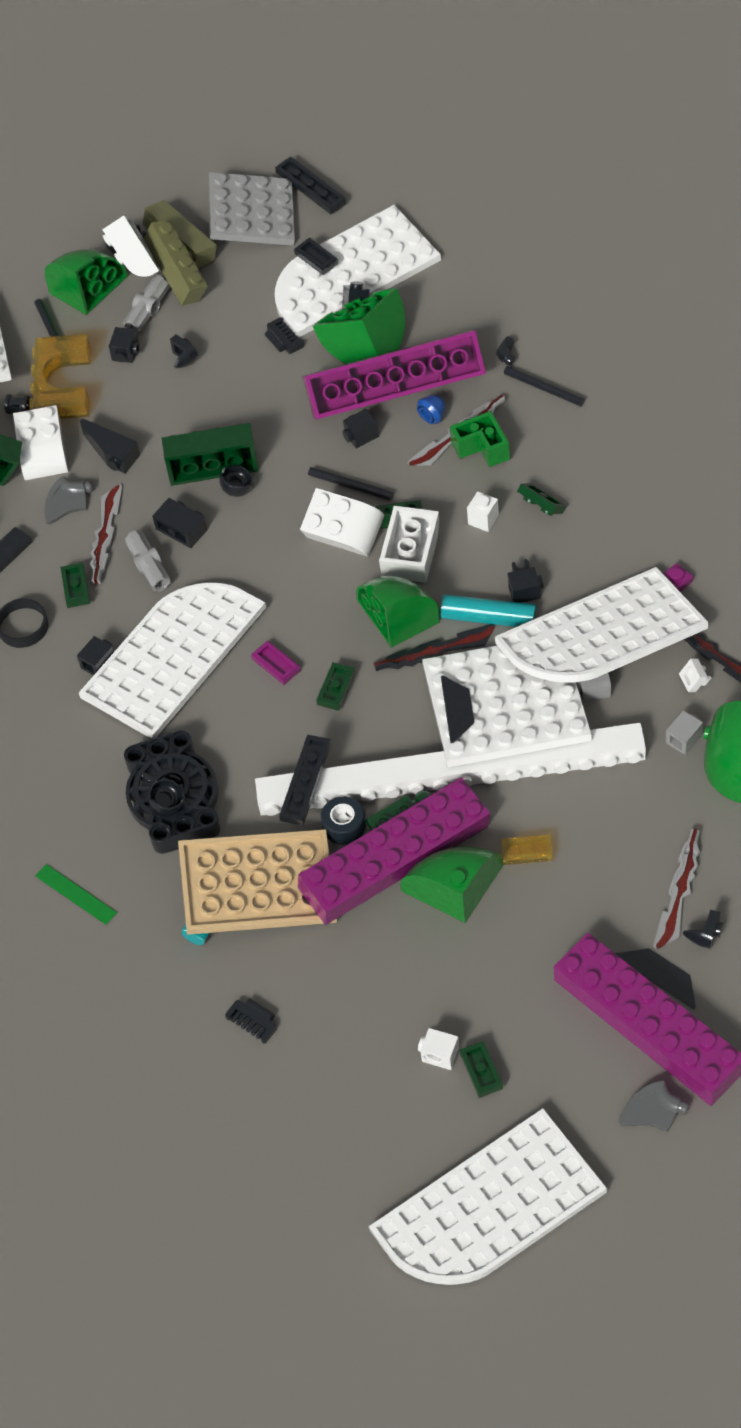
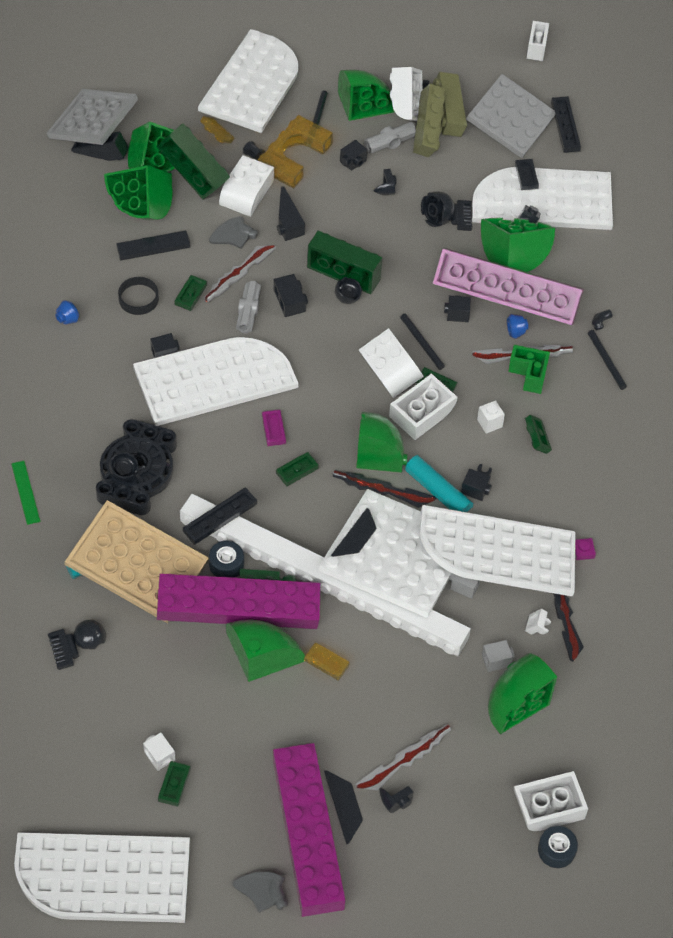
camera: 25 degrees right, 0 degrees up
none -> black hair [73,619,106,650]
none -> black cylinder [421,191,455,227]
none -> white brick [526,21,549,61]

